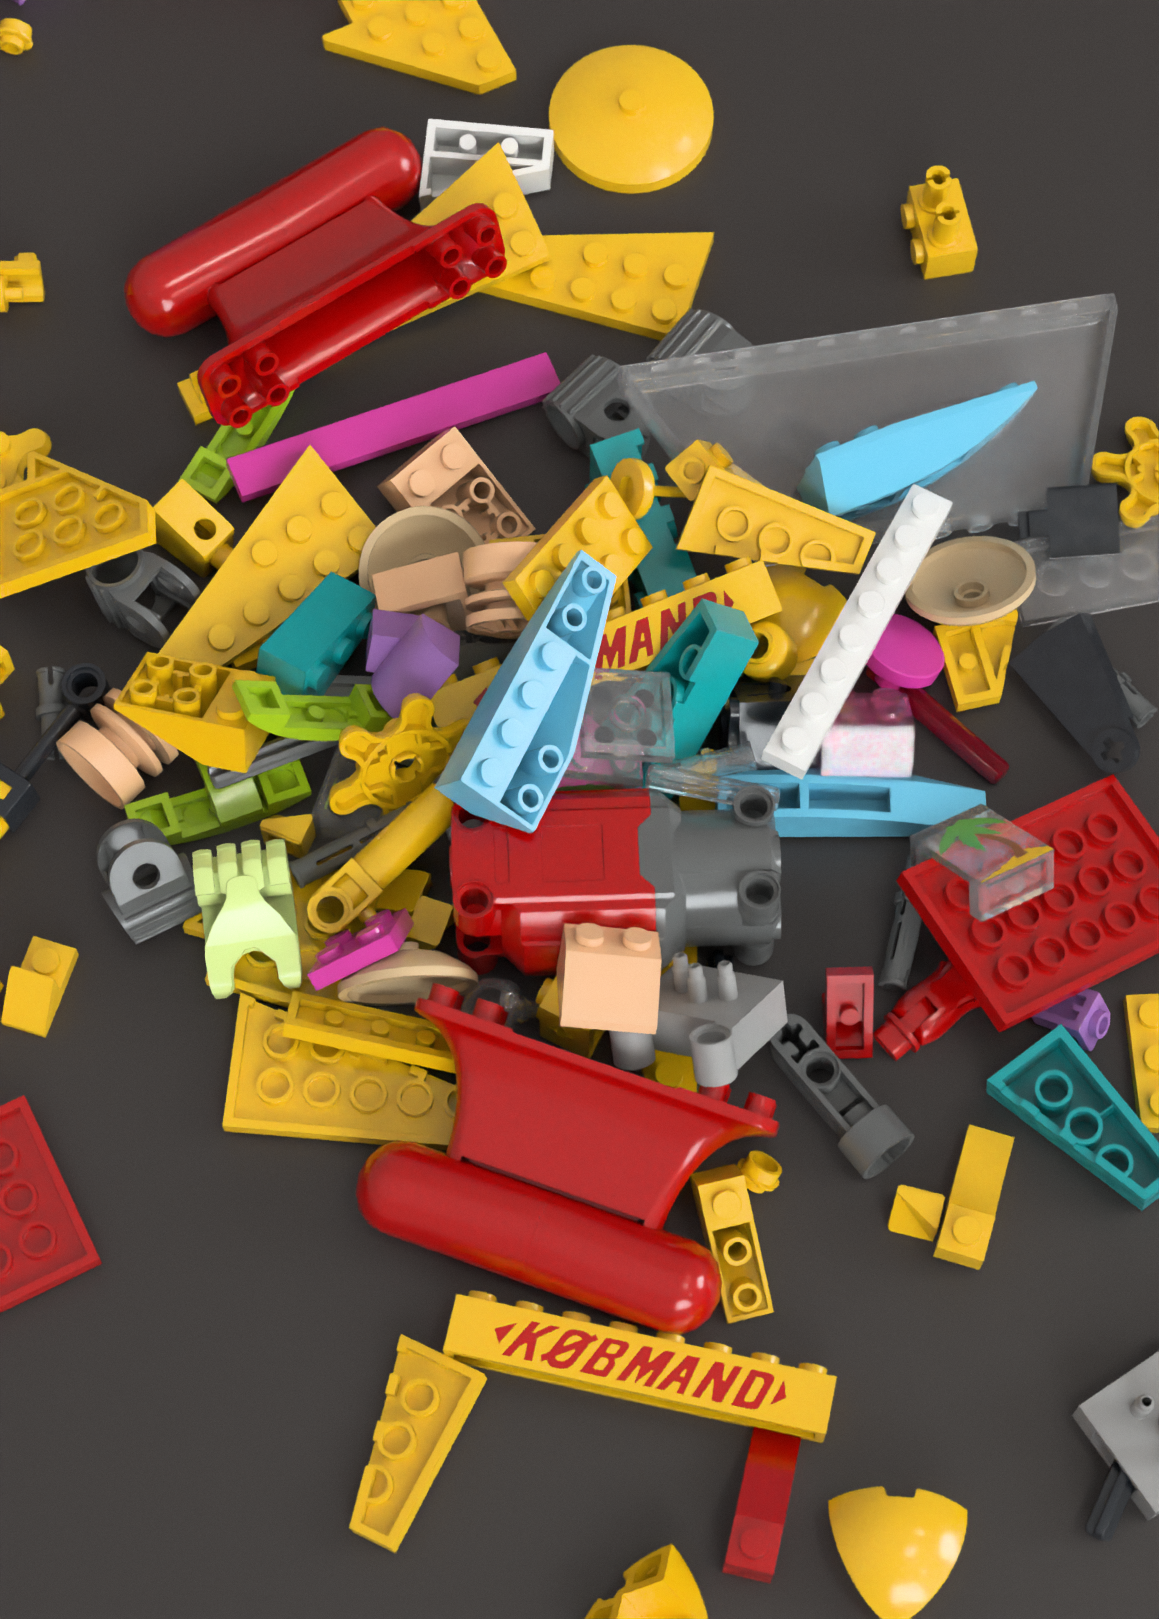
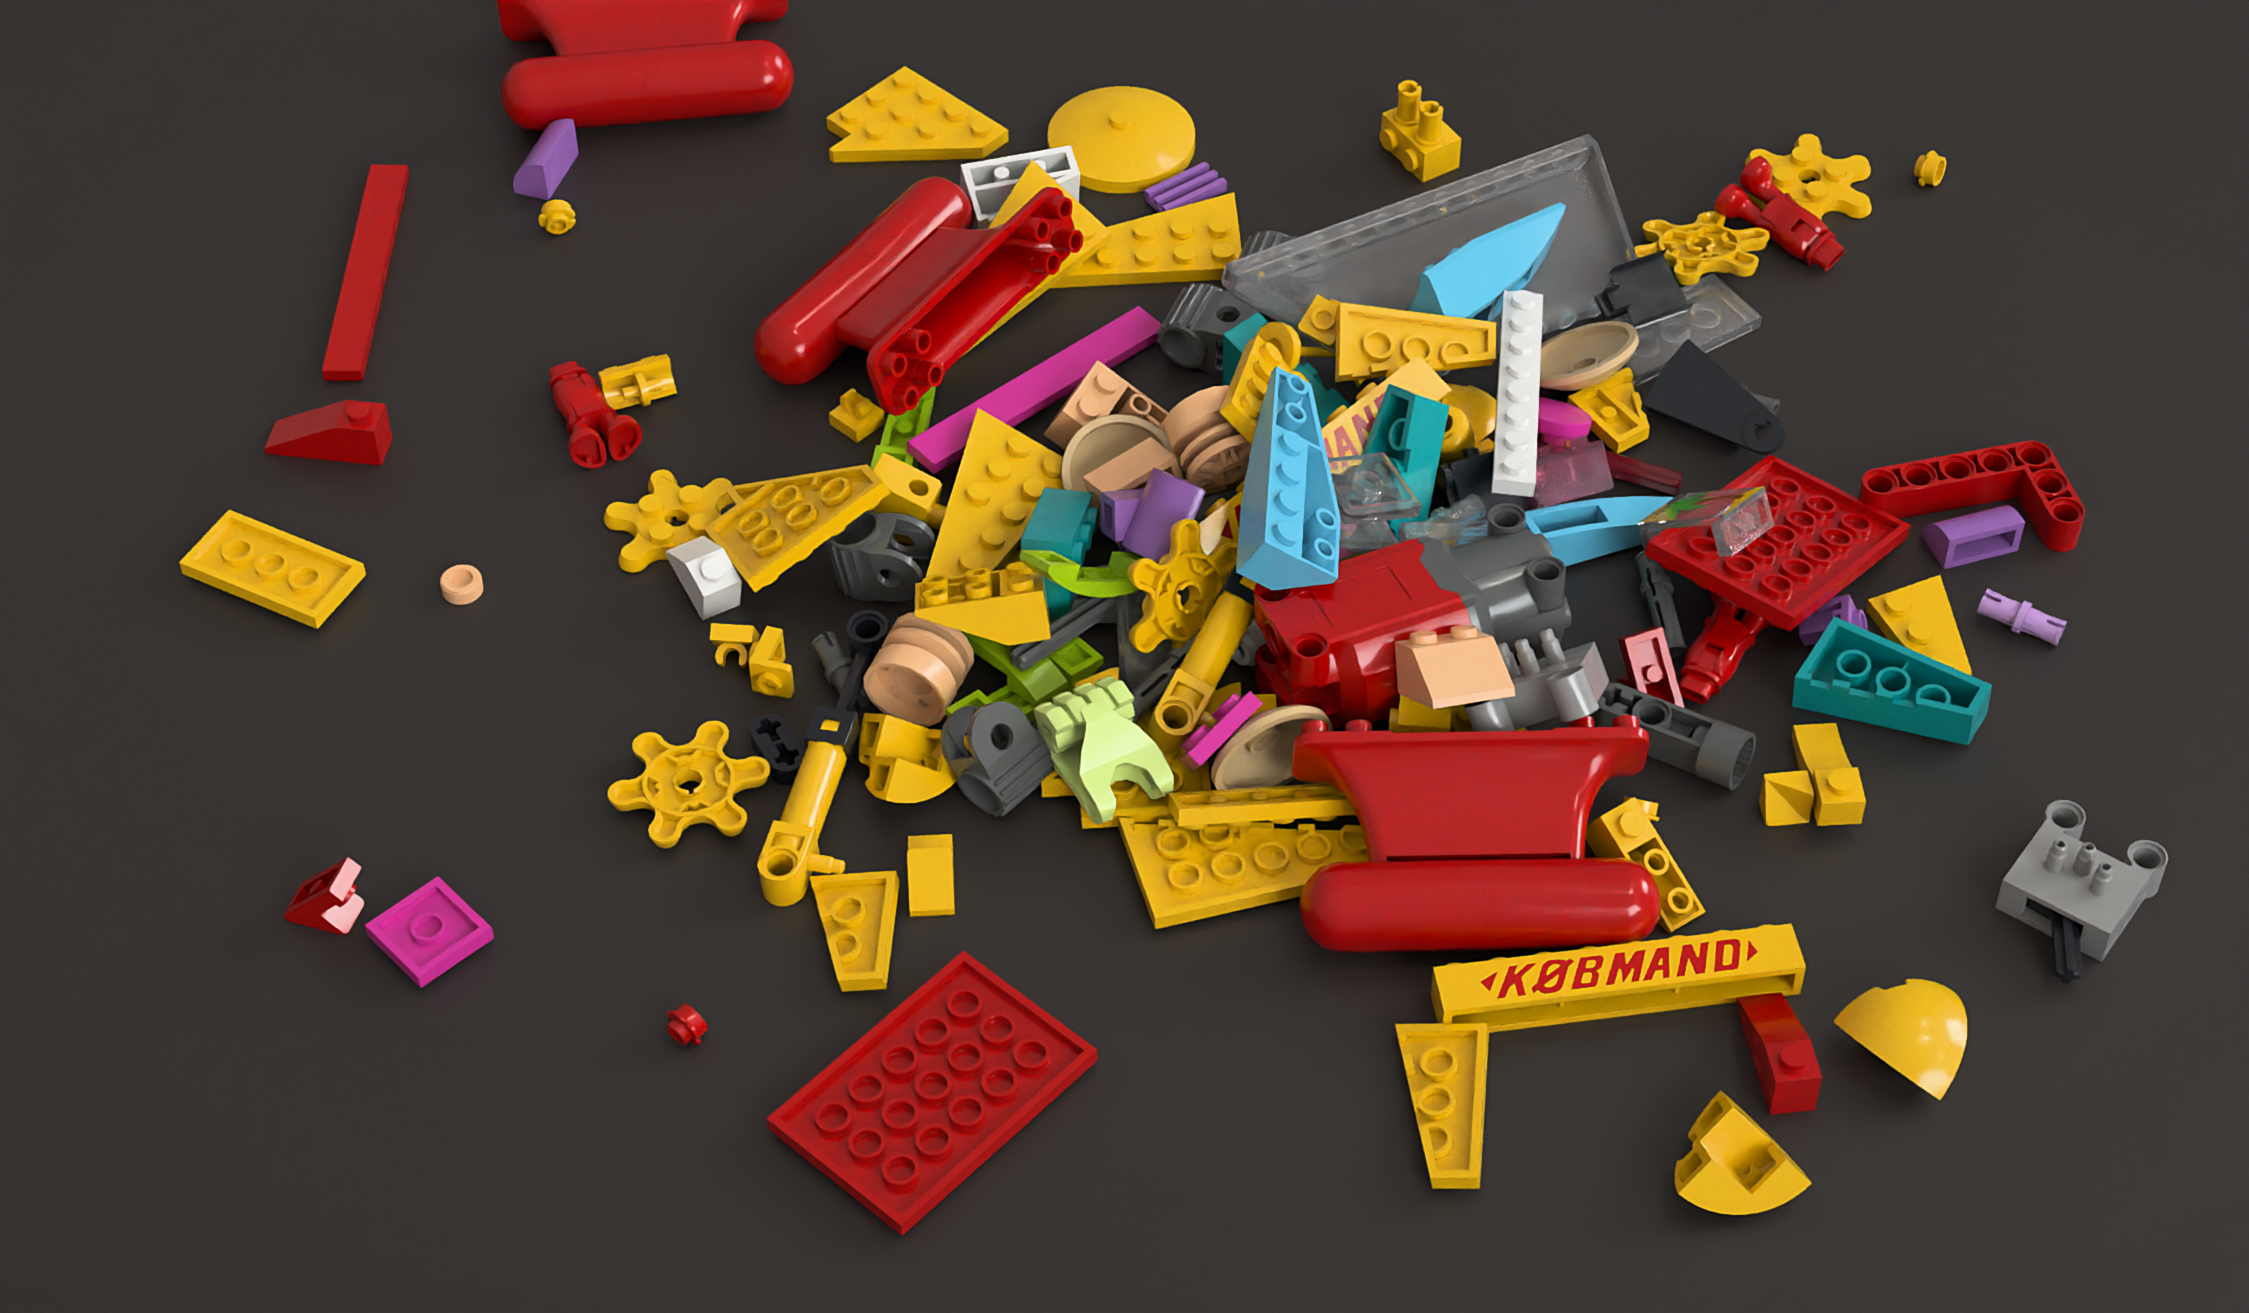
camera: 20 degrees left, 20 degrees down
none -> yellow brick [859,713,970,803]
none -> medium lavender tile [1144,161,1227,213]

